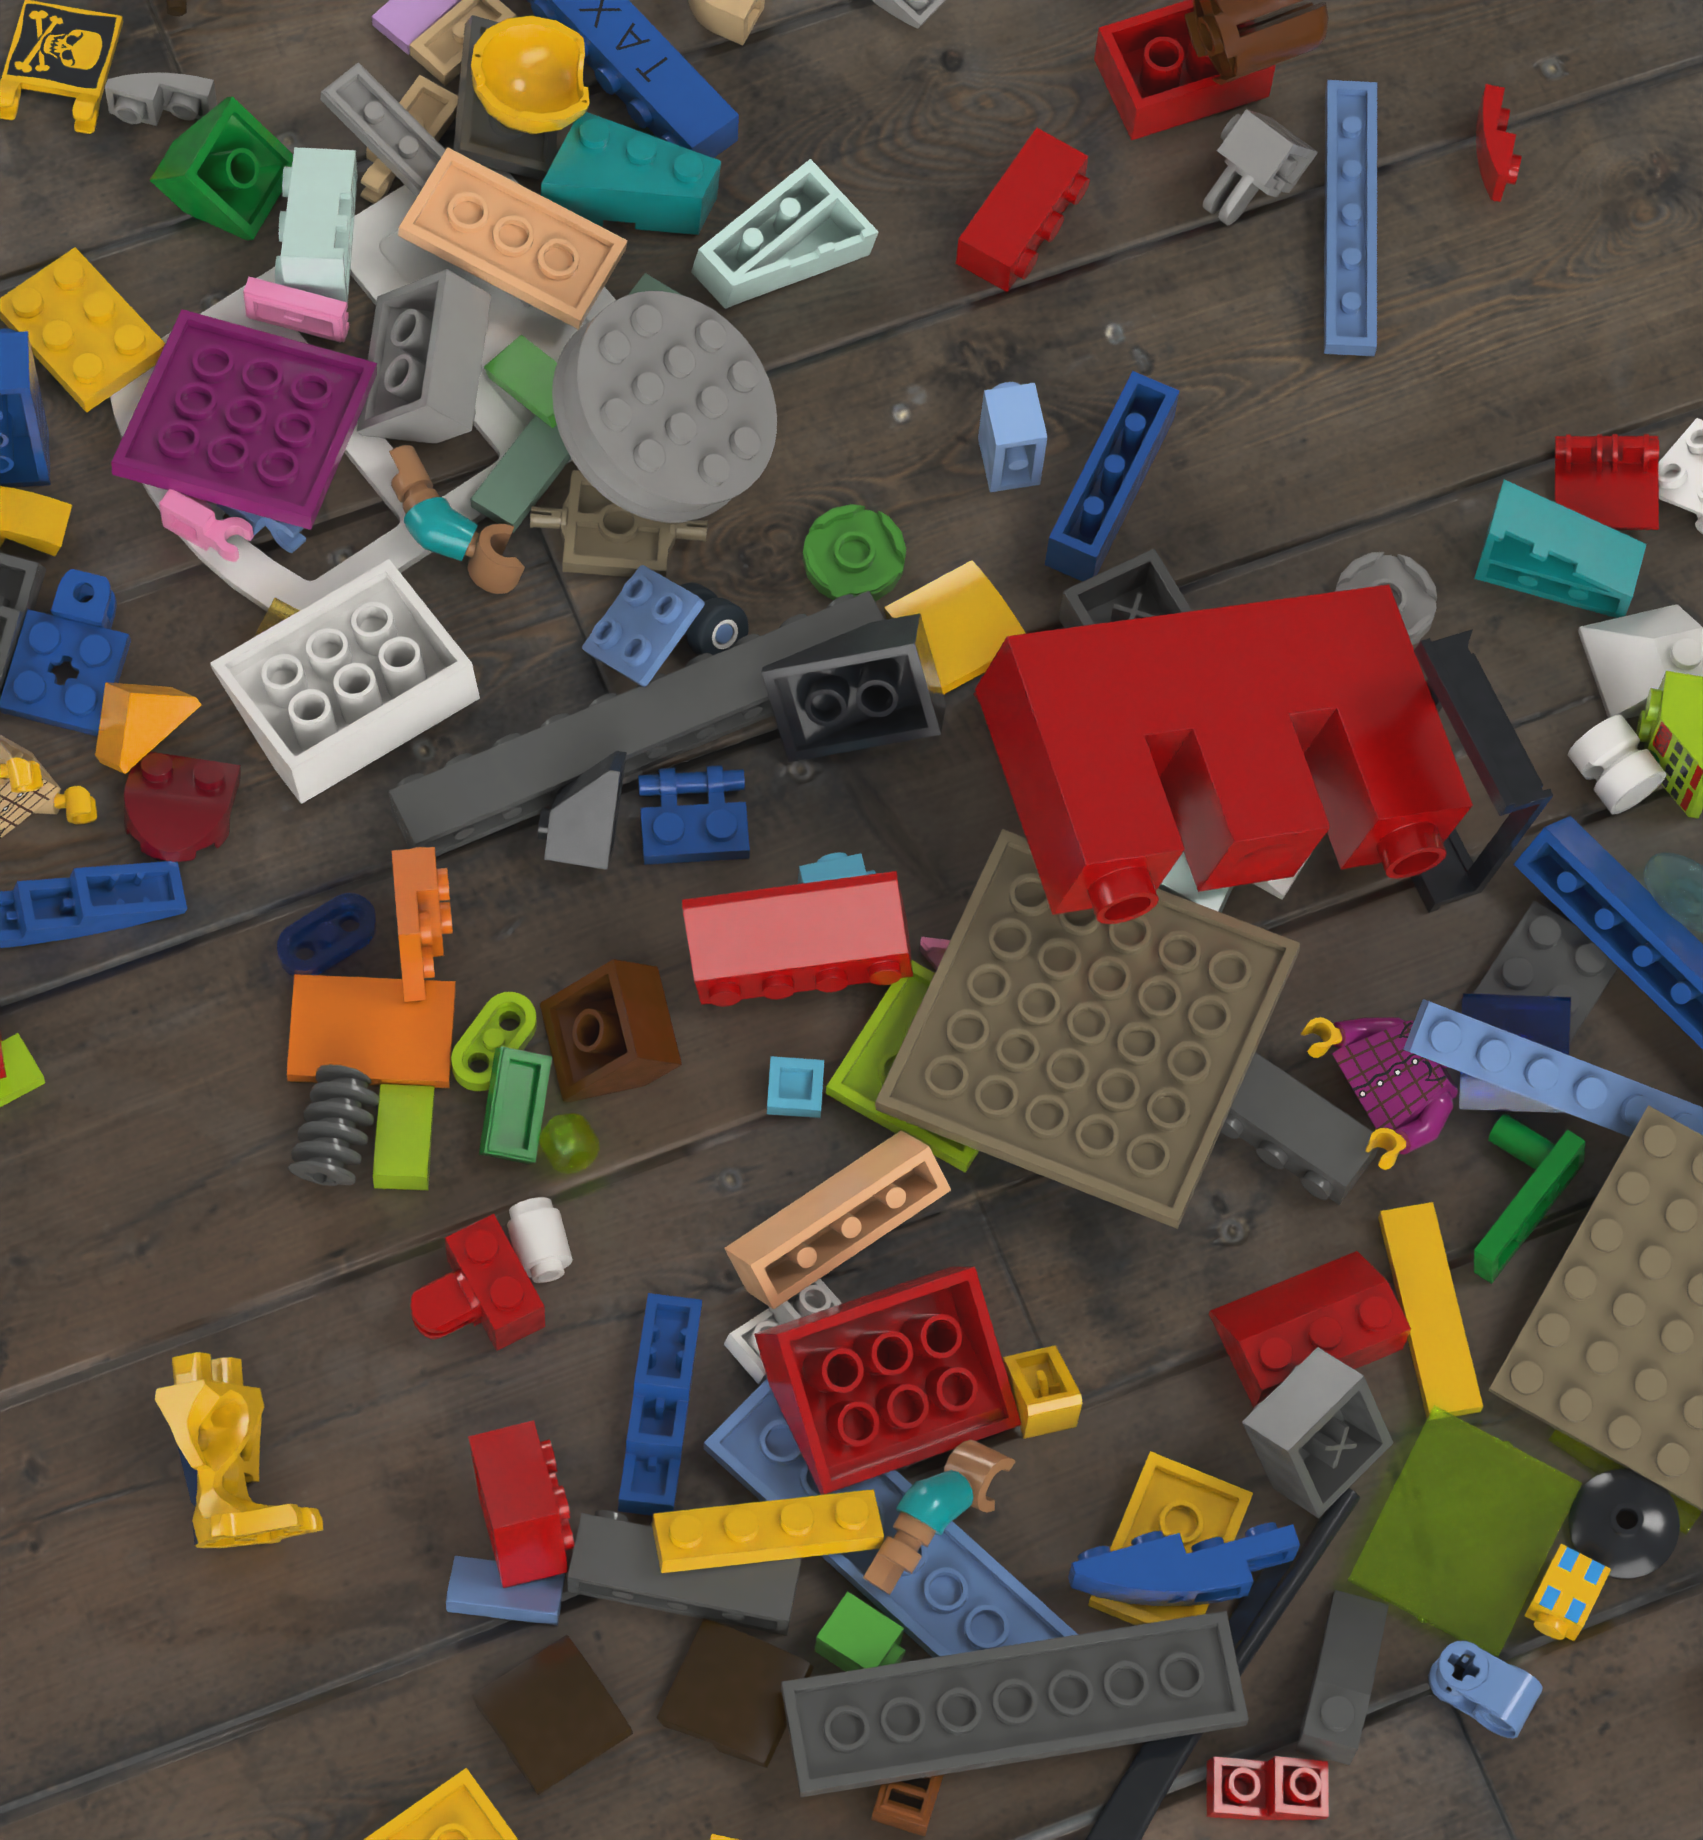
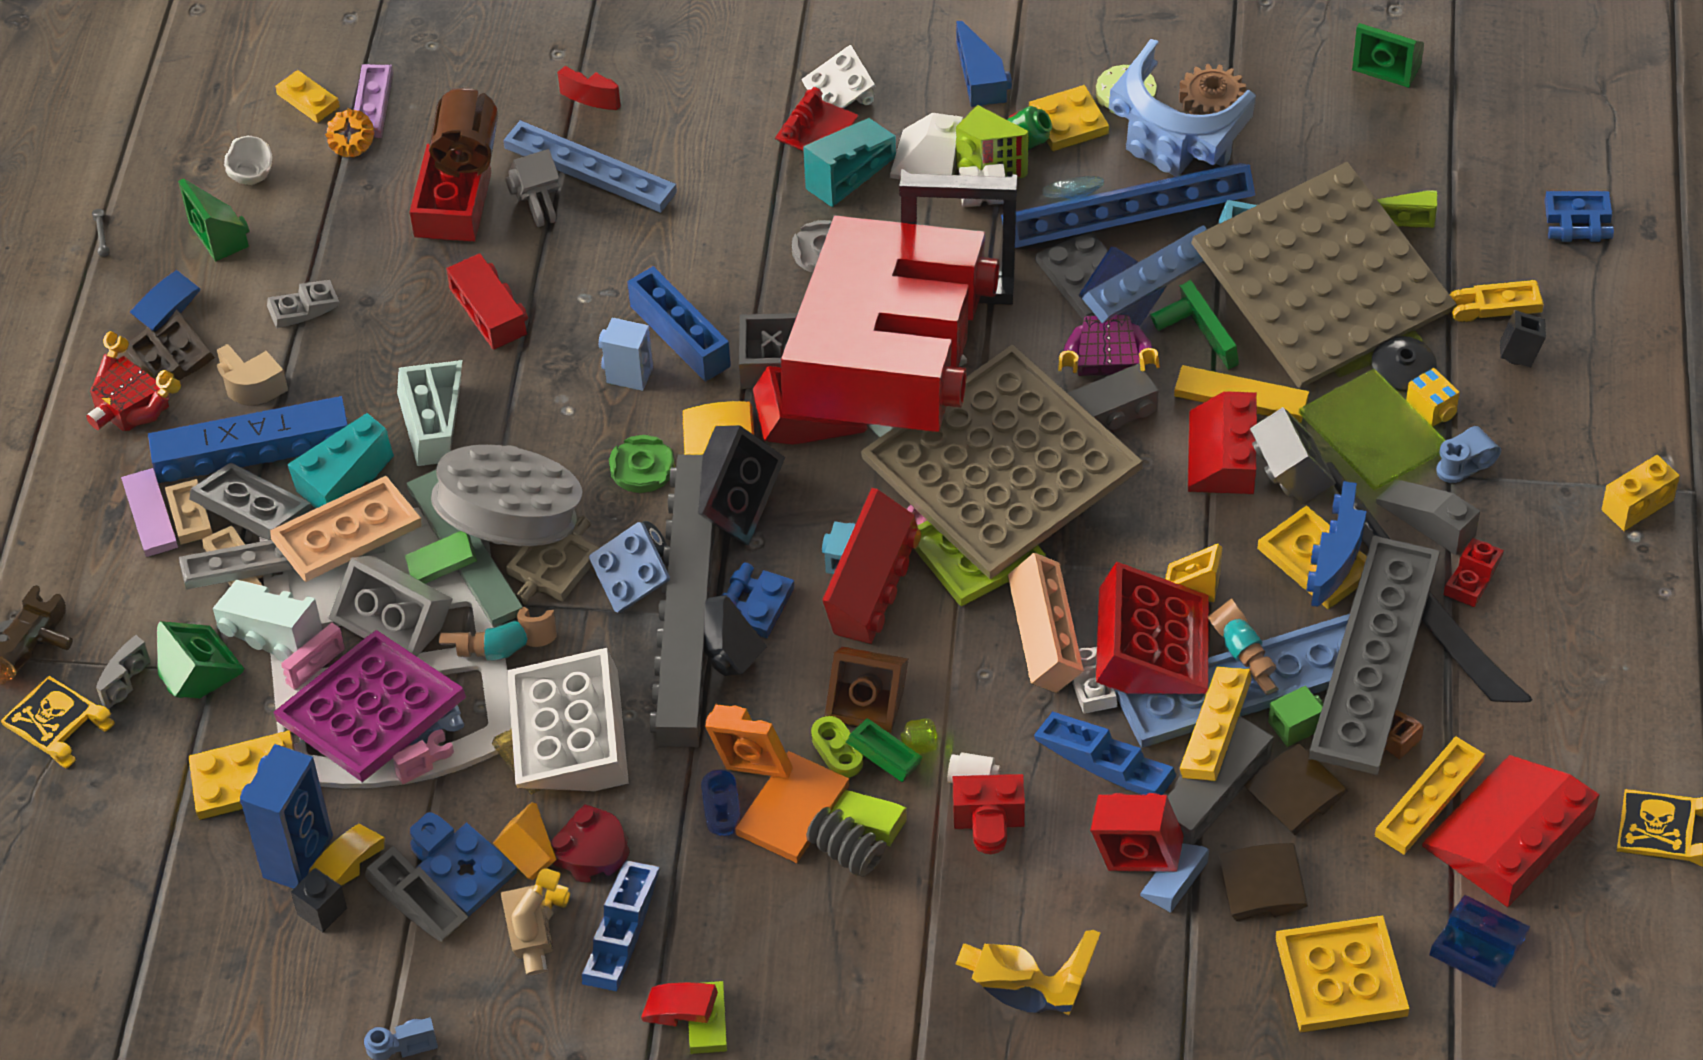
camera: 55 degrees left, 15 degrees down
yellow cylinder [471,16,590,134] -> none
medium azure plate [767,1056,824,1118] -> none

